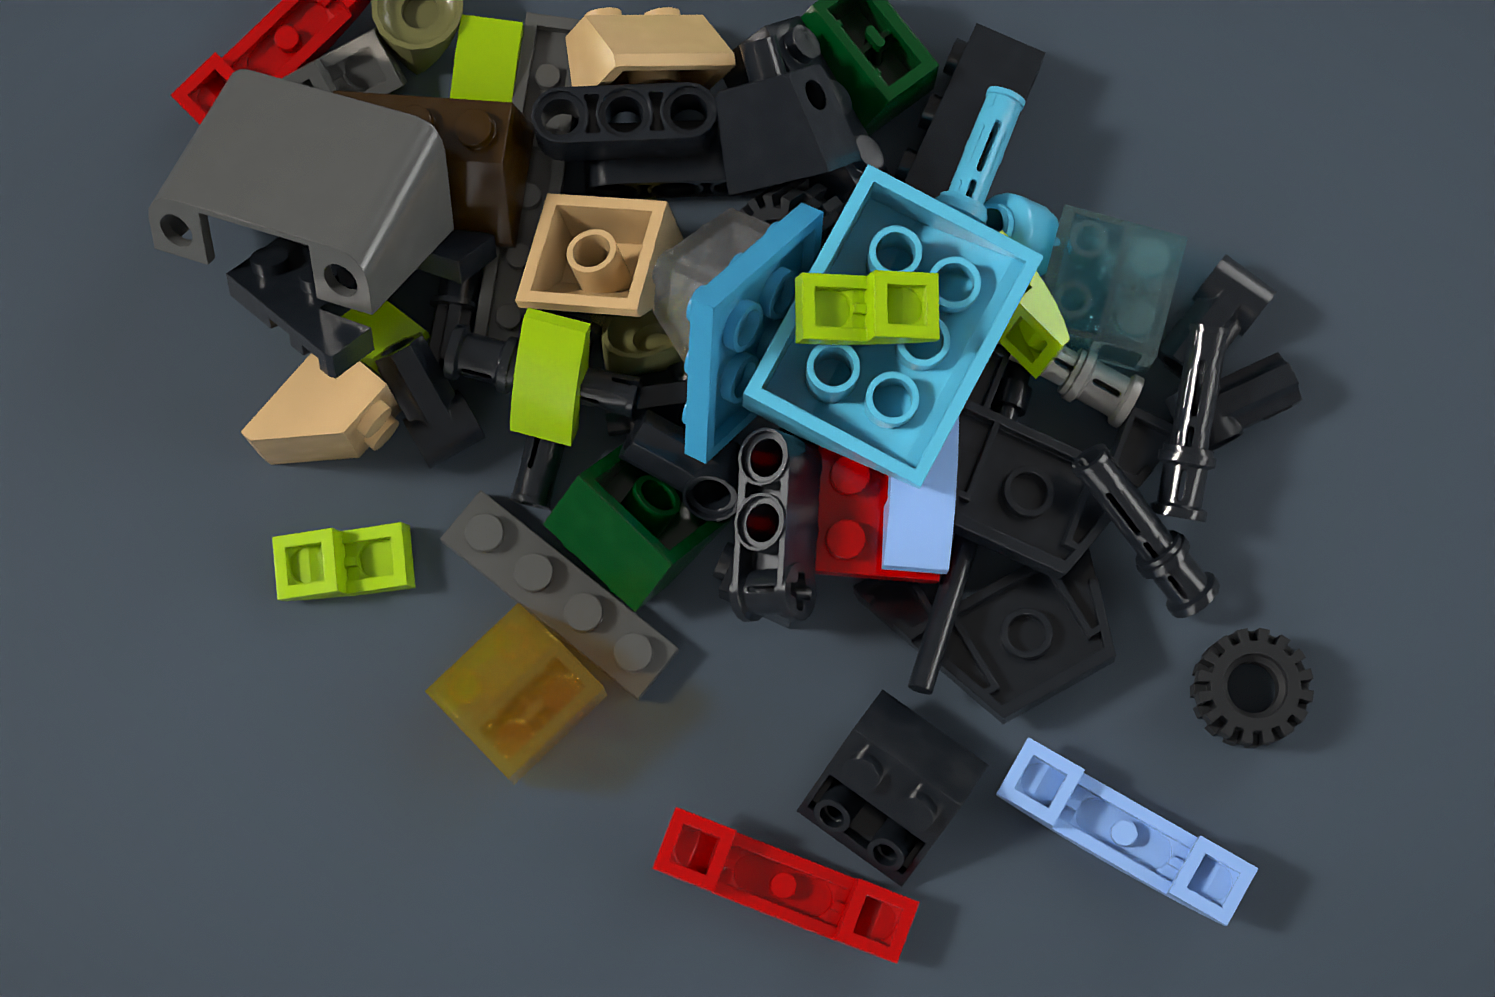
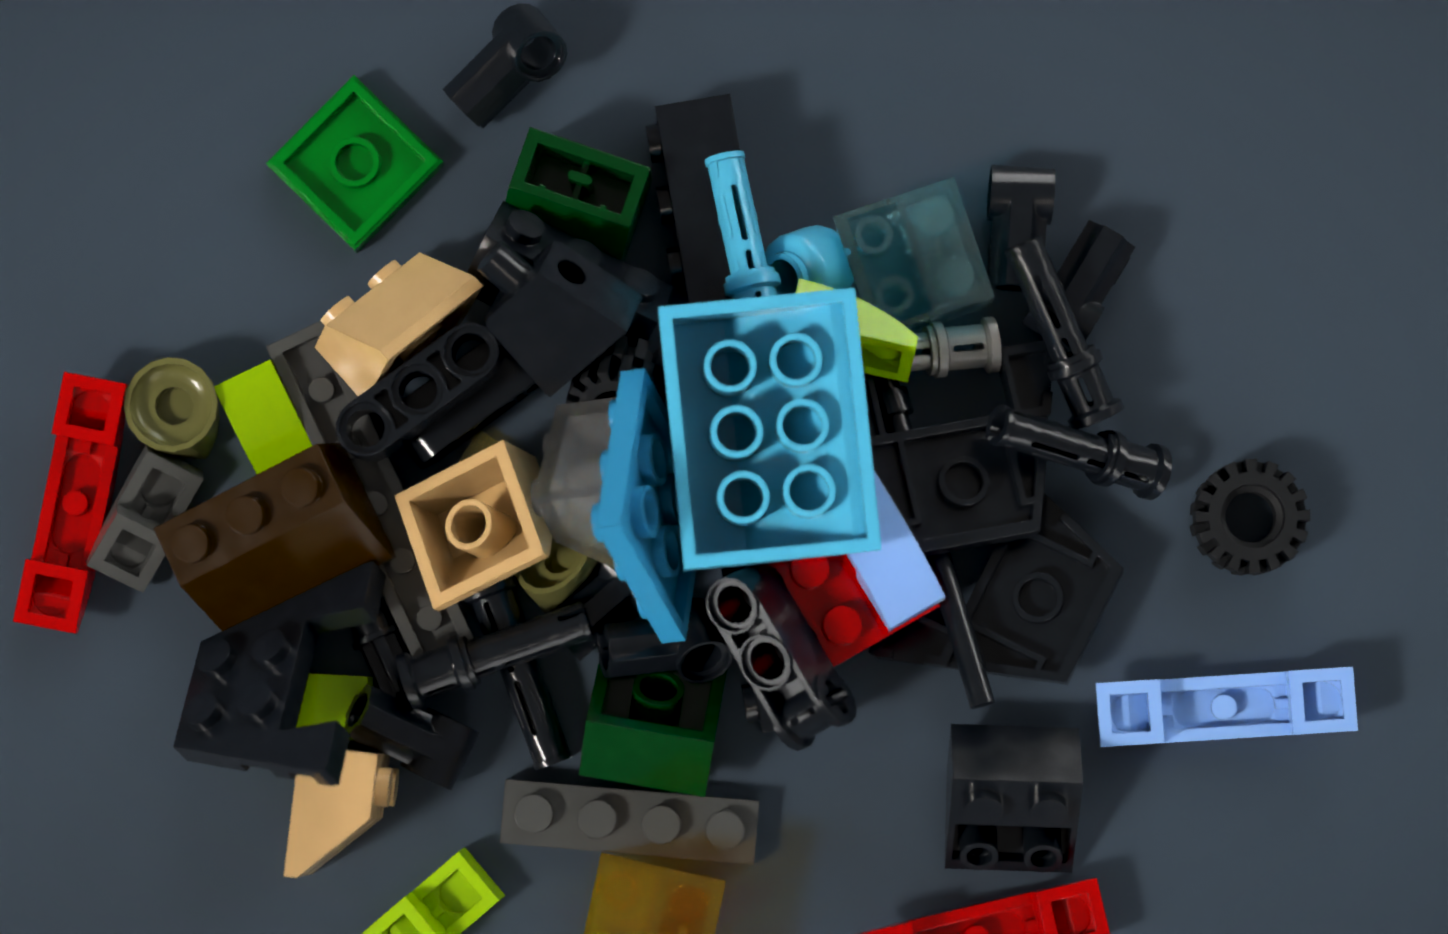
camera: 30 degrees left, 5 degrees up
dark grey windscreen [149,69,454,315] -> none
lime slope [510,307,590,447] -> none
lime slope [795,270,940,345] -> none

